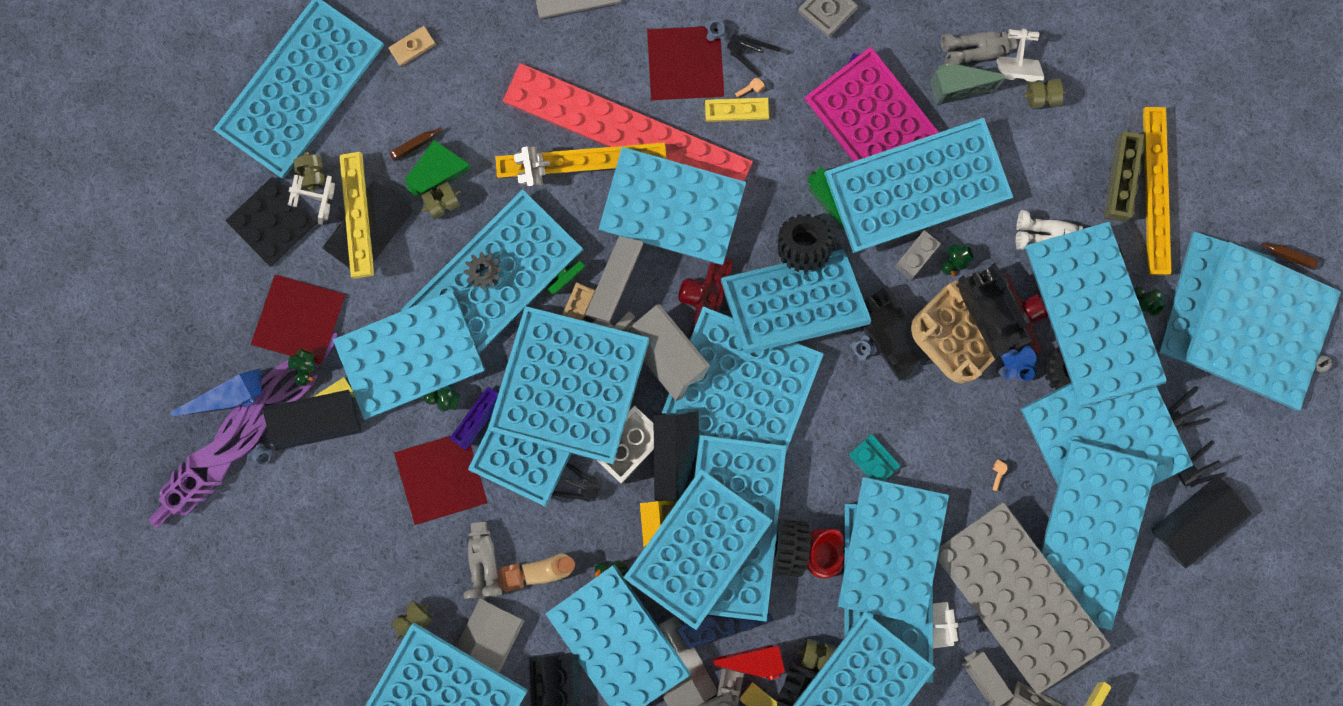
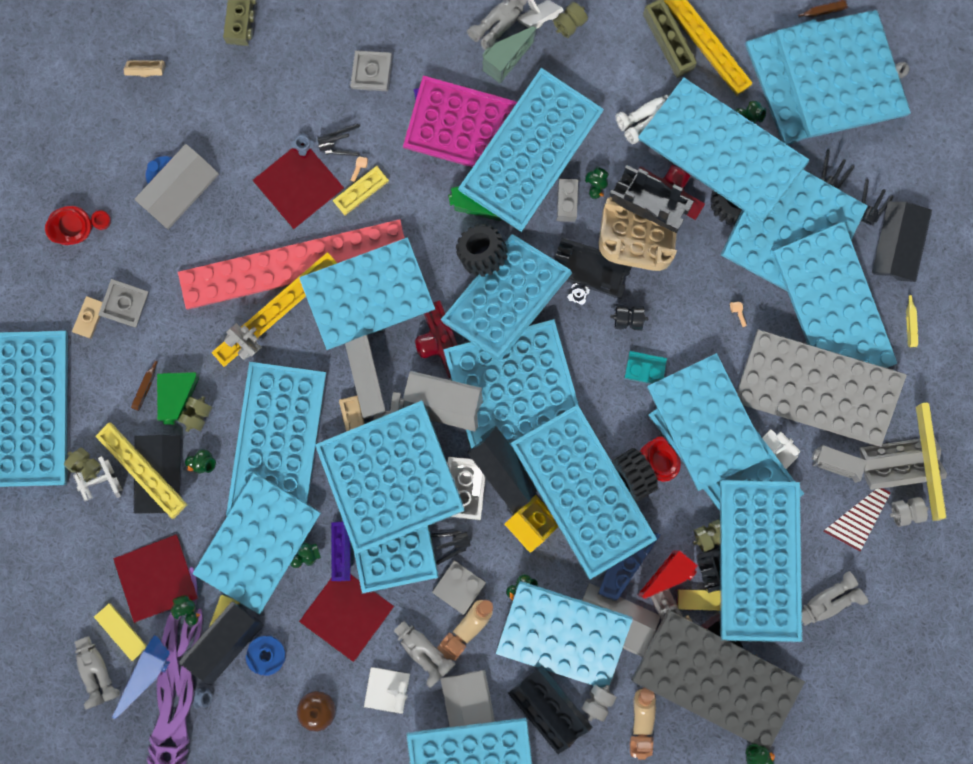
camera: 40 degrees left, 0 degrees up
black plate [225,177,317,267] -> none
olive wheel [391,600,433,639] -> none
dark grey gear [463,252,503,291] -> none
green plate [547,261,585,295] -> none
medium azure plate [623,469,773,630] -> none
blue plate [998,345,1037,381] -> none
none -> light grey piece [74,636,121,710]
none -> light yellow tile [94,603,147,661]
none -> light grey plate [98,279,149,328]
none -> dark green animal [185,449,216,474]
none -> blue plate [246,636,286,676]
none -> reddish brown cylinder [296,691,336,732]
none -> white plate [364,667,410,714]
none -> light grey plate [432,560,486,615]
none -> black wheel [610,304,649,331]
none -> light yellow piece [906,295,918,347]

